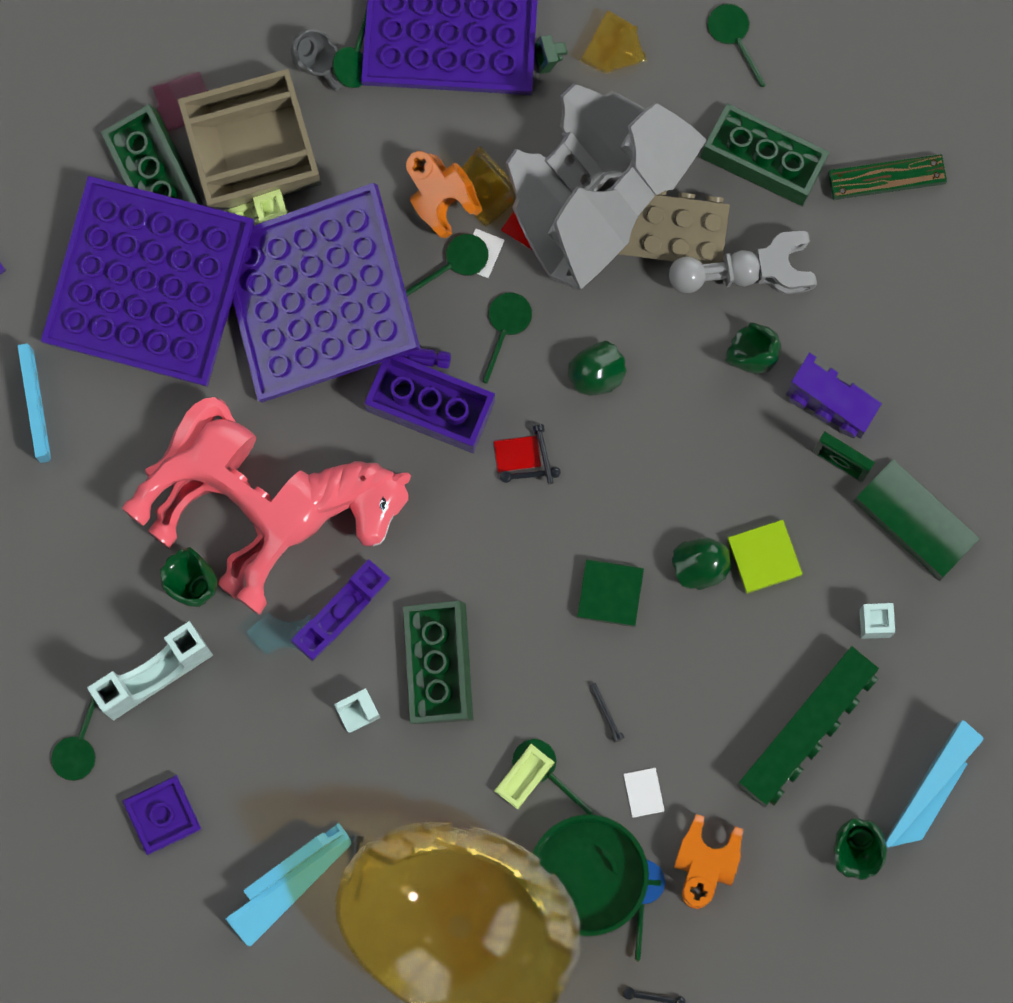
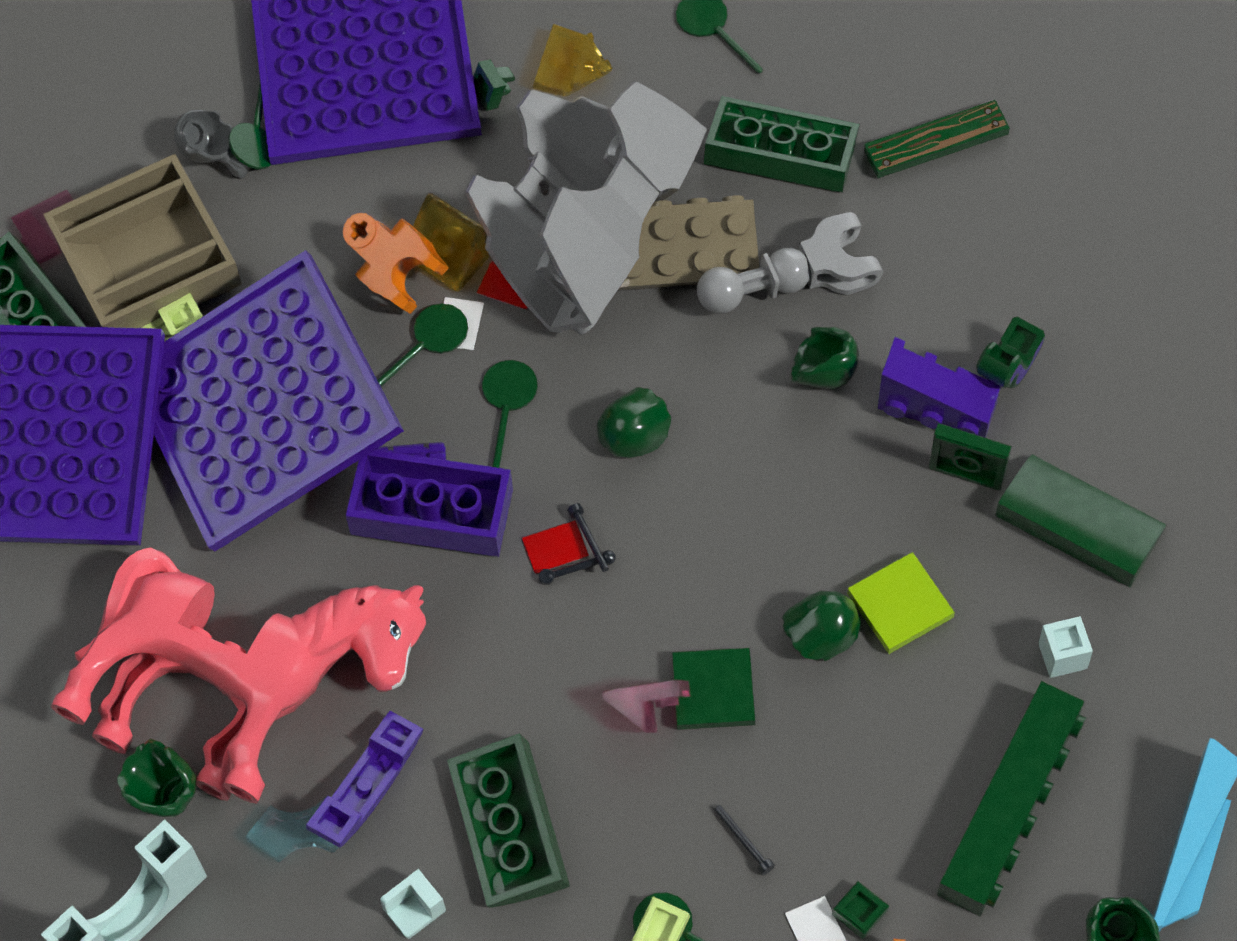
camera: 10 degrees left, 15 degrees down
none -> clear pink slope [603,680,691,733]
none -> dark green tile [832,881,889,939]
none -> dark green animal [976,316,1045,389]

